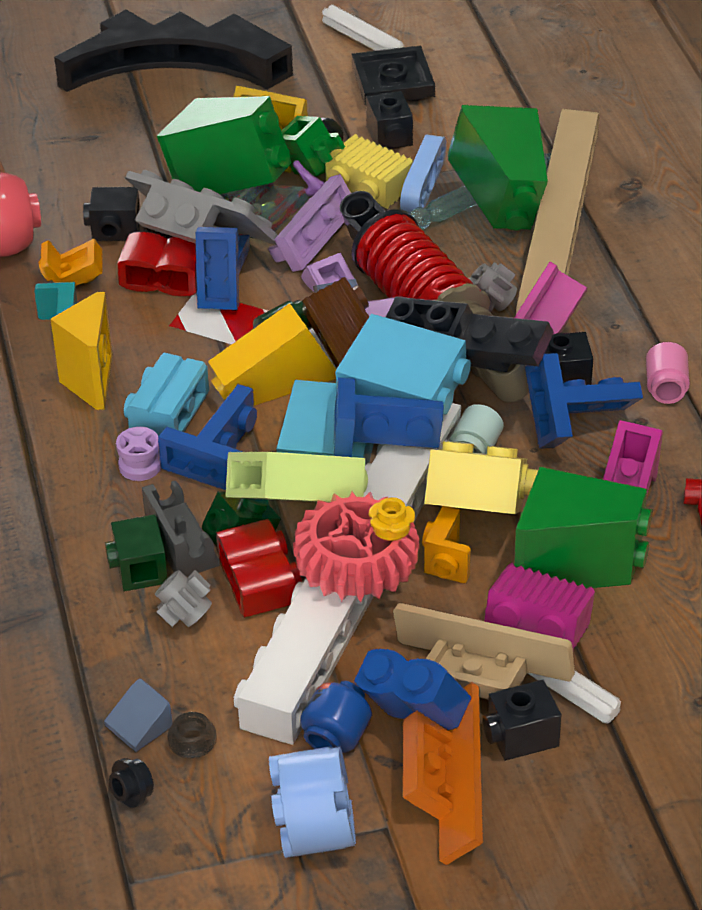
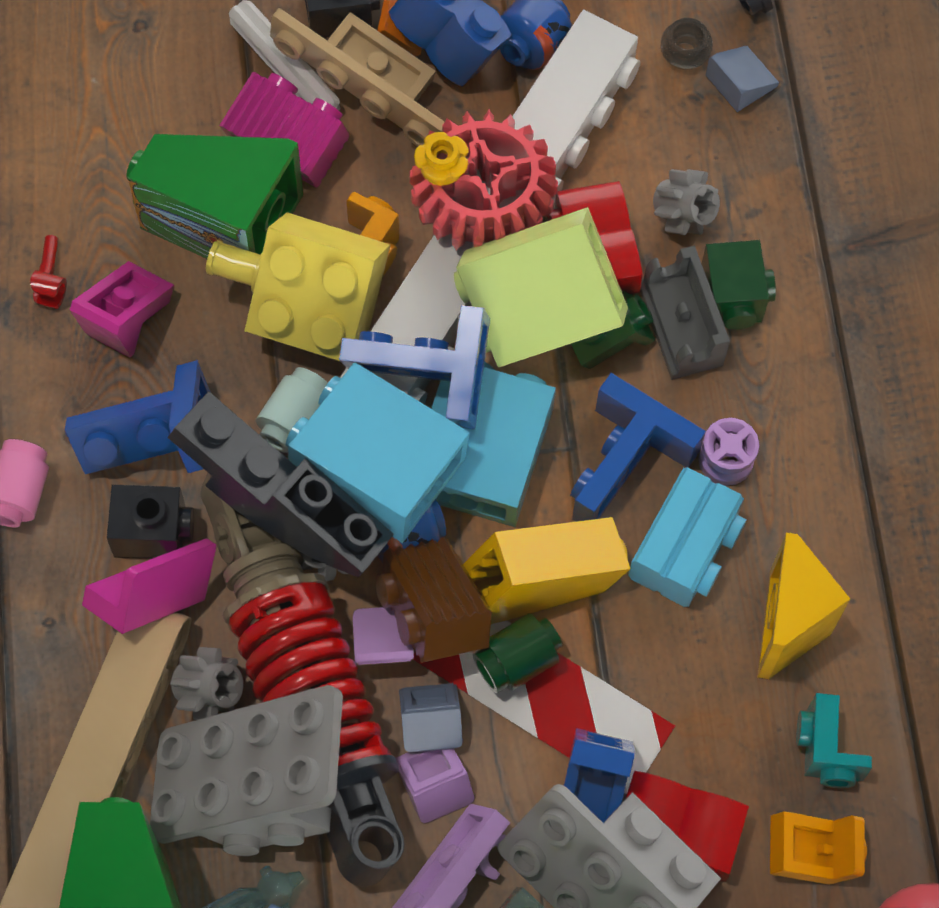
camera: 175 degrees left, 25 degrees up
none -> light grey bracket [150,685,343,856]

